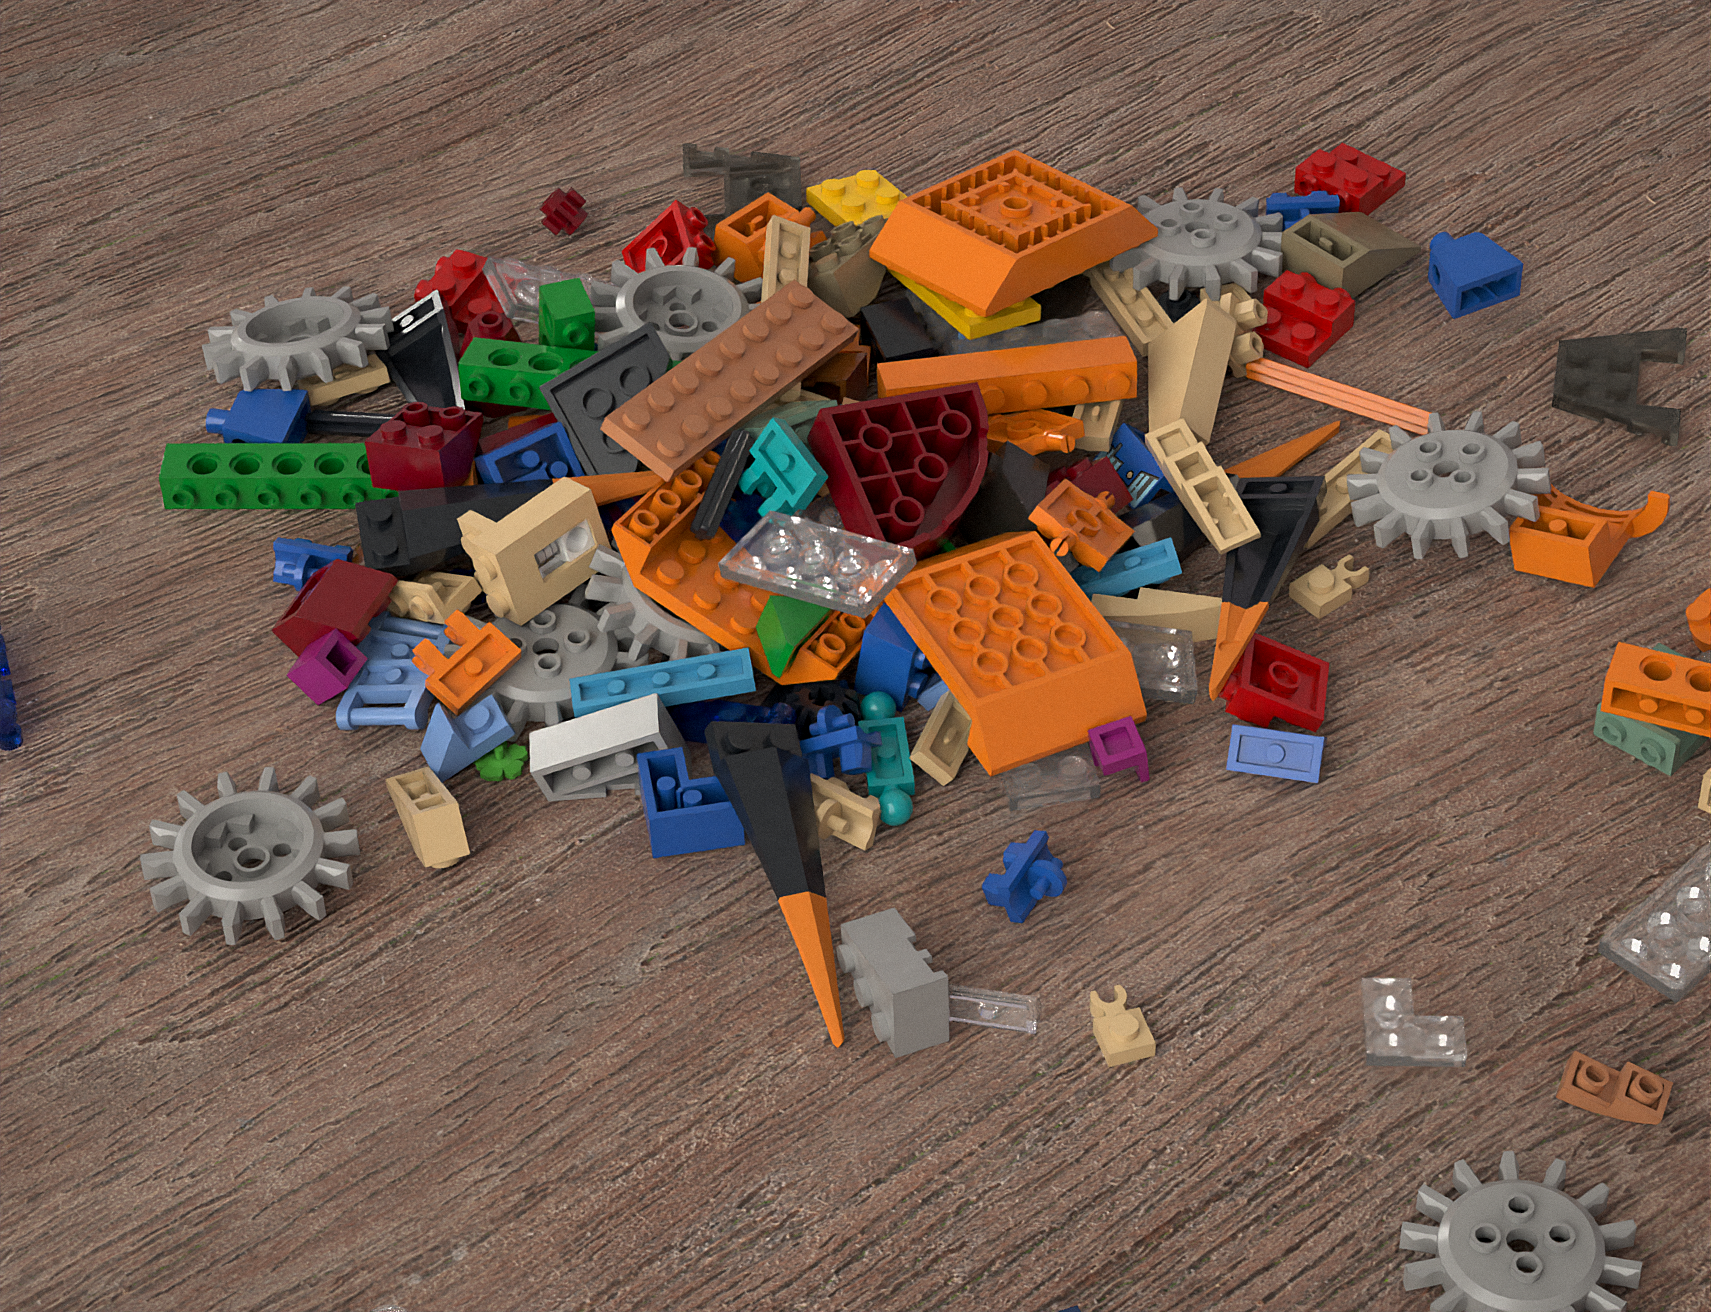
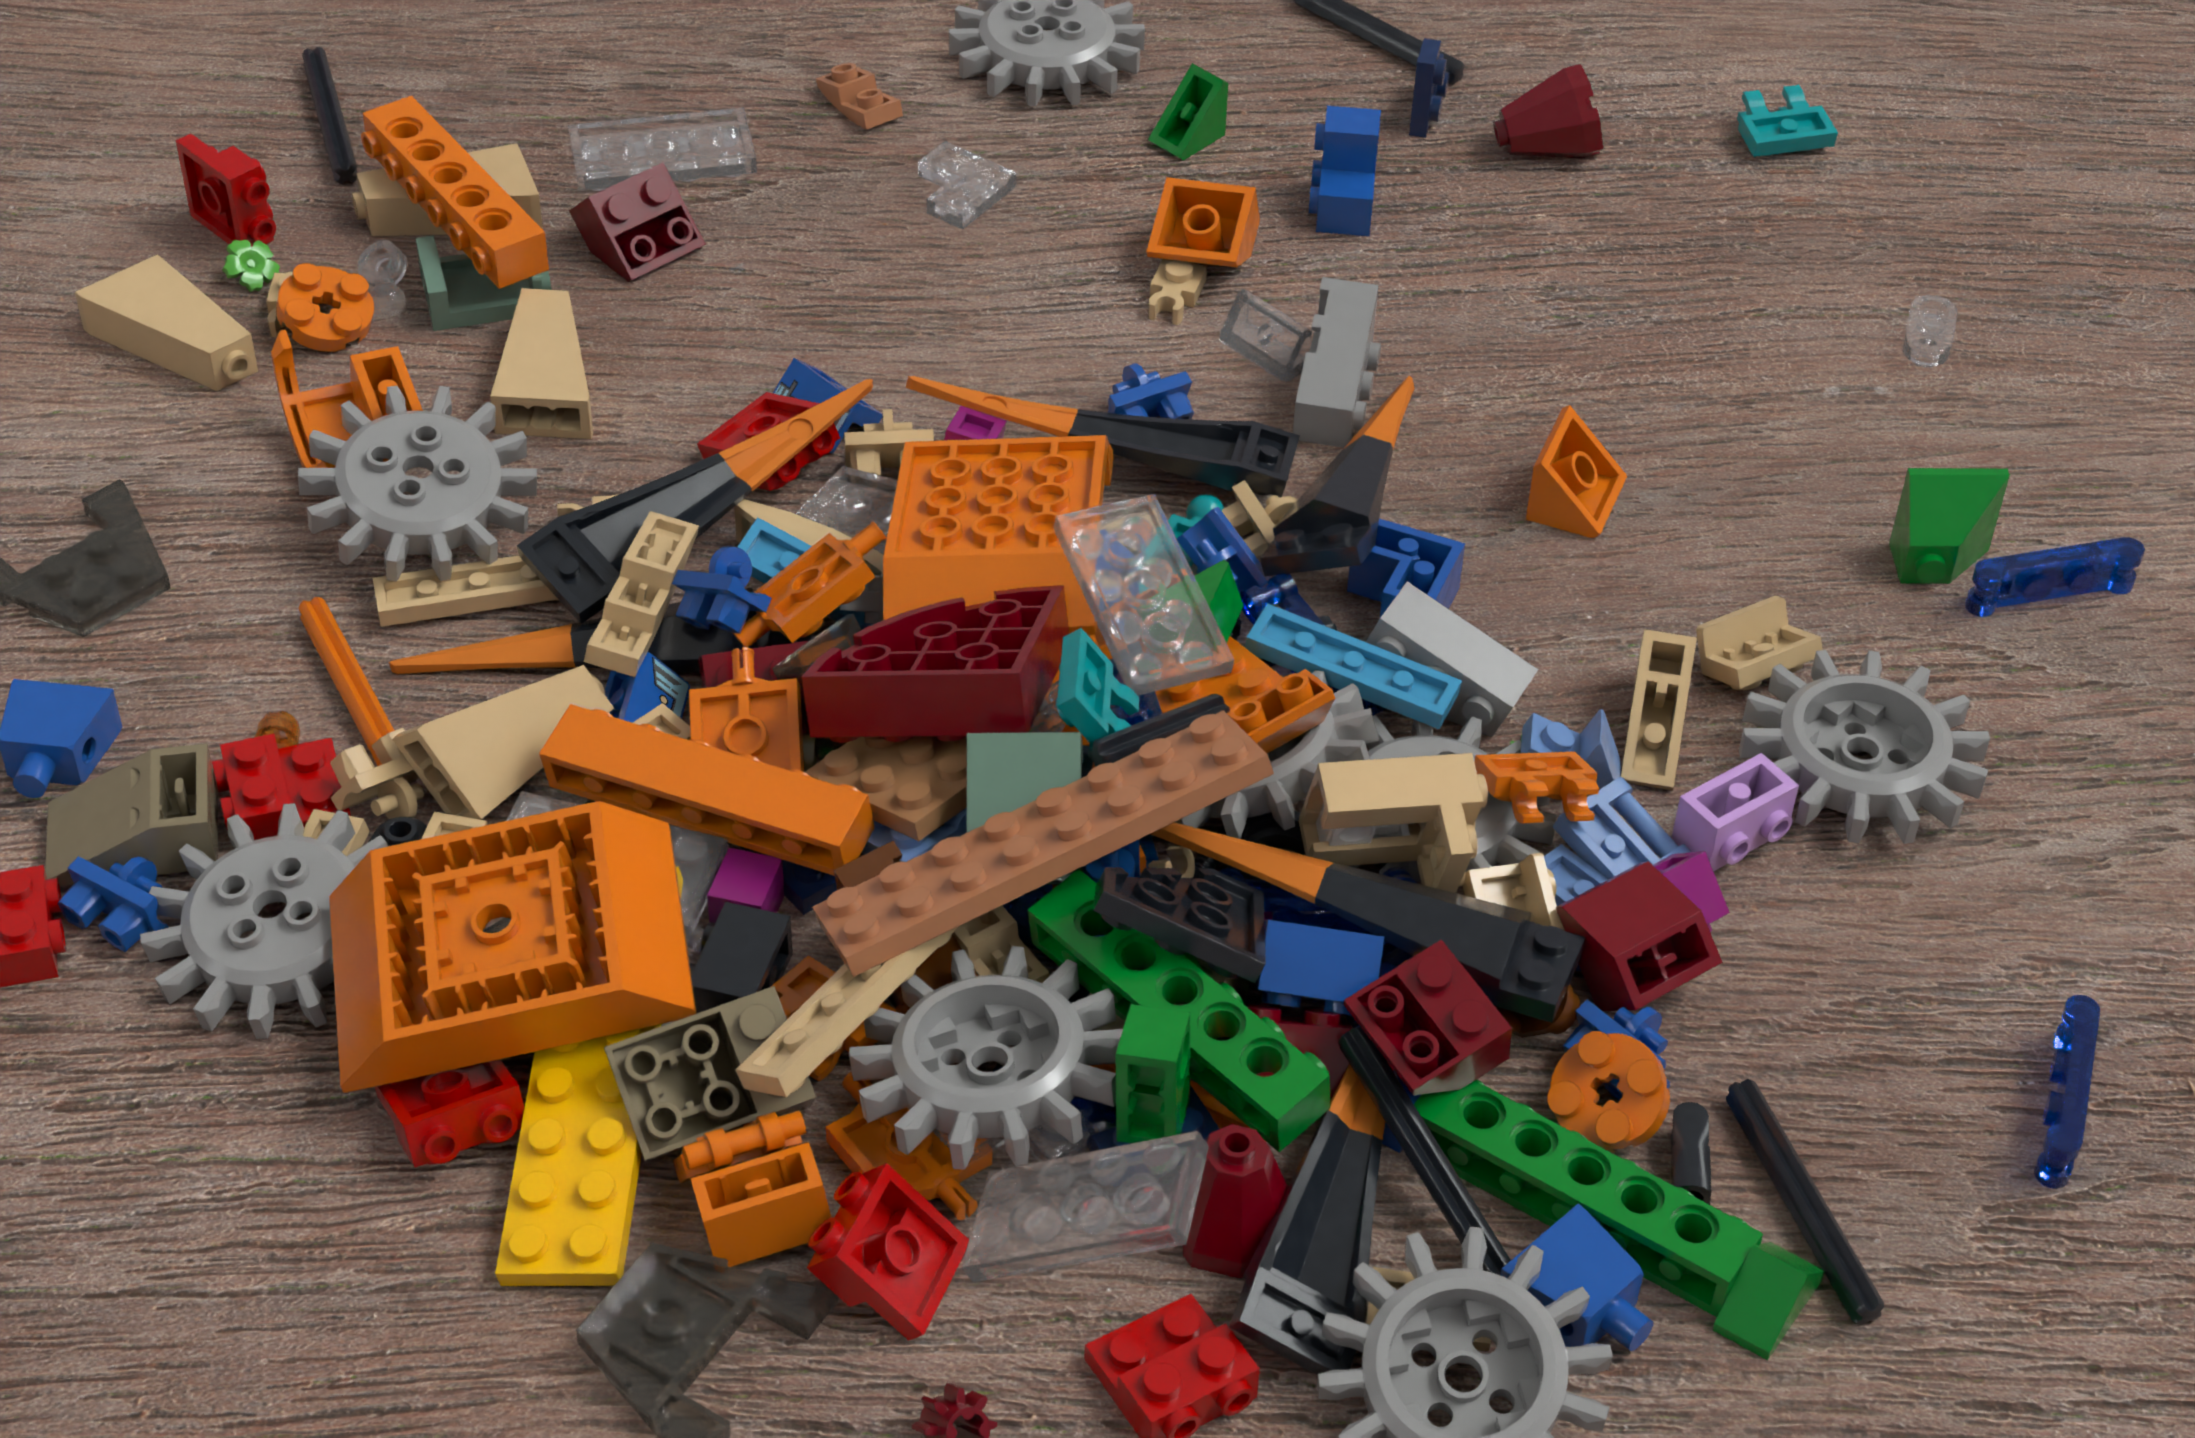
camera: 150 degrees left, 0 degrees up
none -> clear orange hinge [255,711,300,748]
none -> tan slope [490,288,593,439]
none -> dark red slope [569,162,706,282]
none -> blue hips [672,546,772,634]
none -> tan hips [844,409,934,488]
none -> black plate [905,376,1300,497]
none -> orange slope [1146,177,1260,267]
none -> green slope [1148,63,1228,160]
none -> blue brick [1308,106,1381,236]
none -> orange slope [1526,405,1627,538]
none -> orange plate [1547,1031,1670,1153]
none -> black bar [1671,1102,1711,1205]
none -> lavender brick [1672,753,1799,872]
none -> tan bracket [1696,596,1822,690]
none -> green slope [1713,1242,1825,1361]
none -> black axle [1726,1079,1884,1325]
none -> green slope [1889,468,2010,584]
none -> clear blue plate [1965,537,2145,617]

